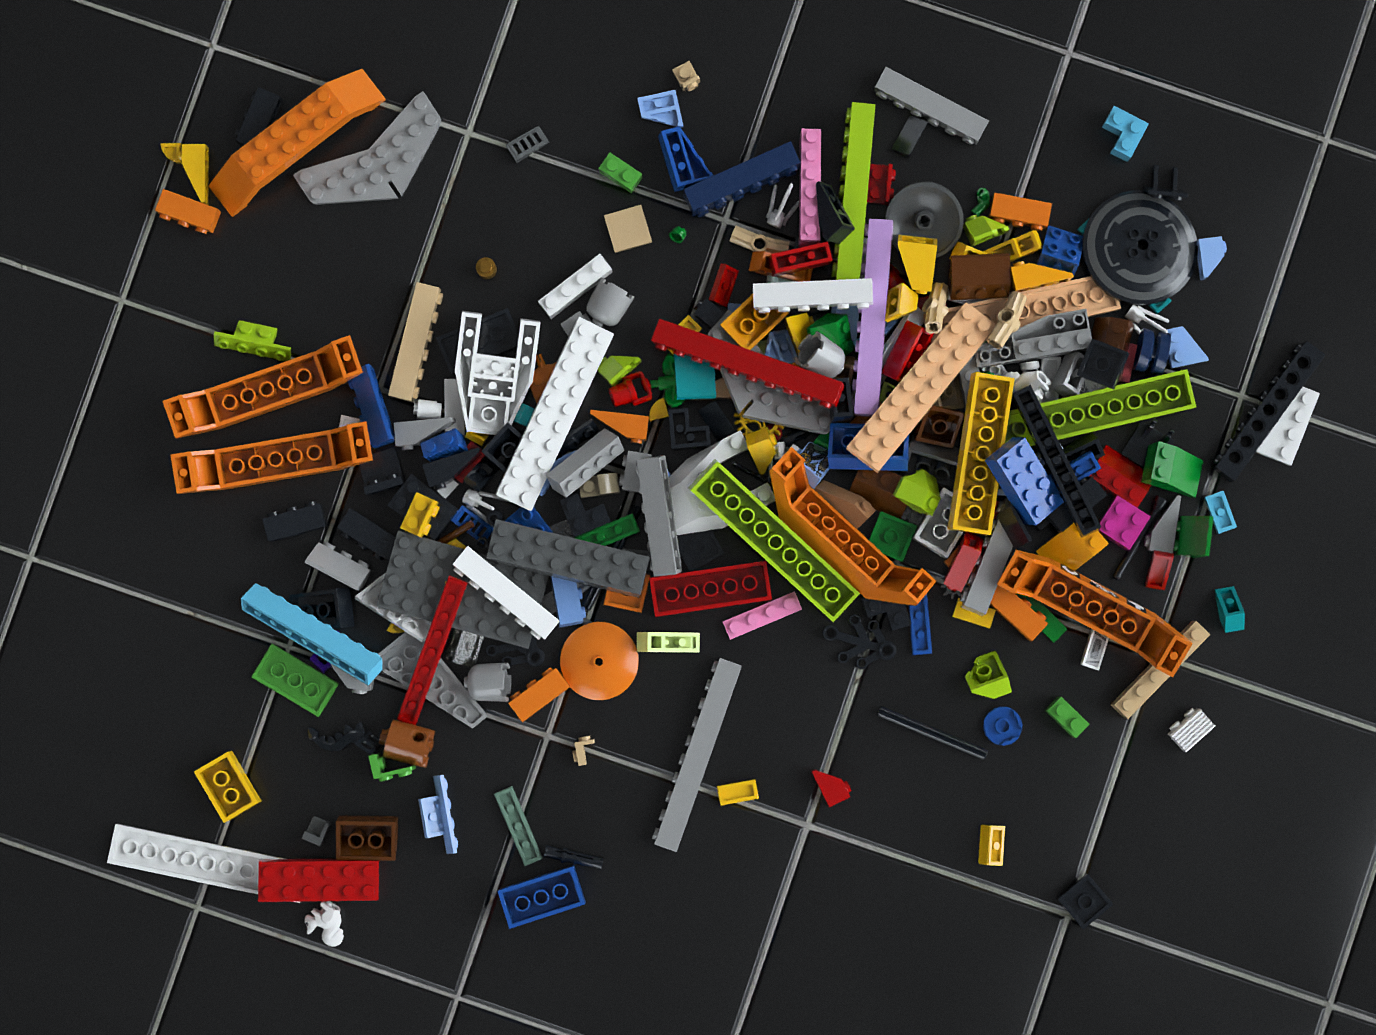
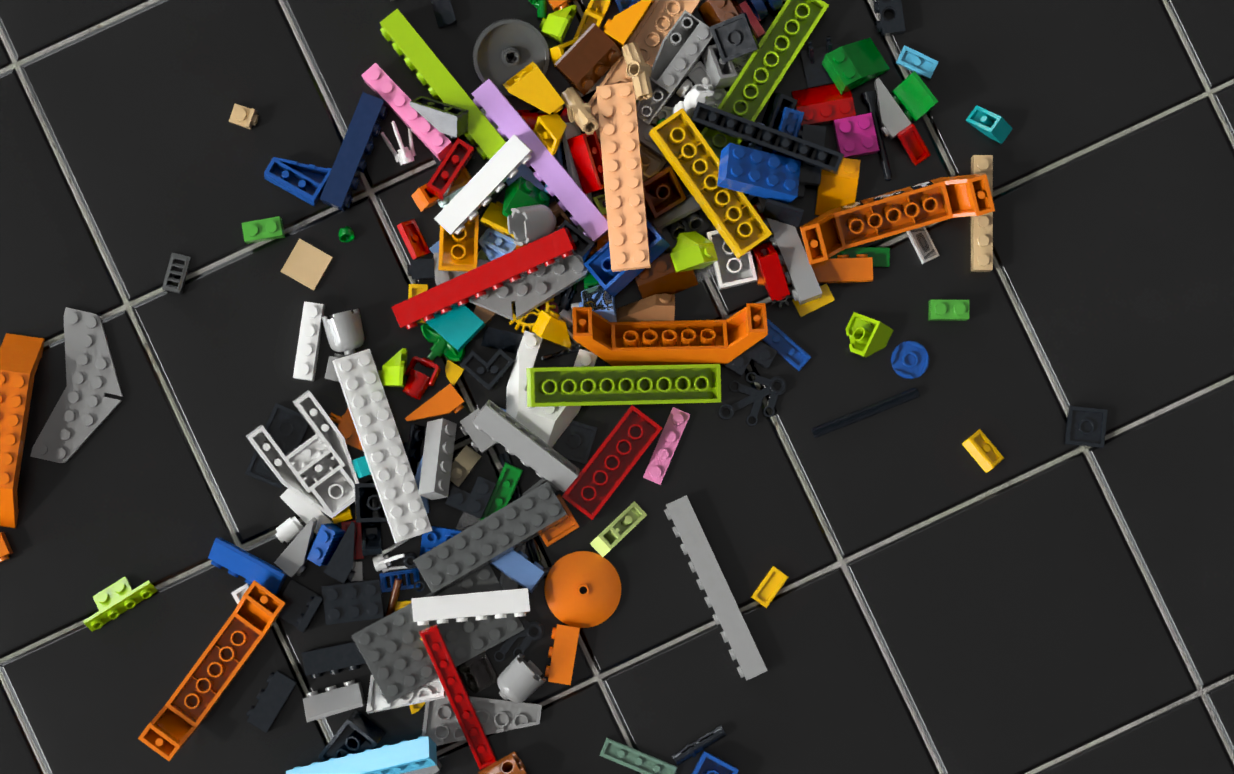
camera: 45 degrees left, 0 degrees up
orange slope [163,335,363,439] -> none
tan brick [388,282,443,403] -> none
yellow bracket [400,492,440,538] -> none
pearl gold brick [476,257,497,279] -> none
tan bracket [572,736,595,766] -> none
light blue wing [637,90,683,128] -> none
tan piece [729,226,790,254] -> none
red slope [811,769,852,807] -> none
red bracket [867,164,896,205] -> none
green plate [869,511,917,562] -> none
white brick [1168,708,1215,752] -> none

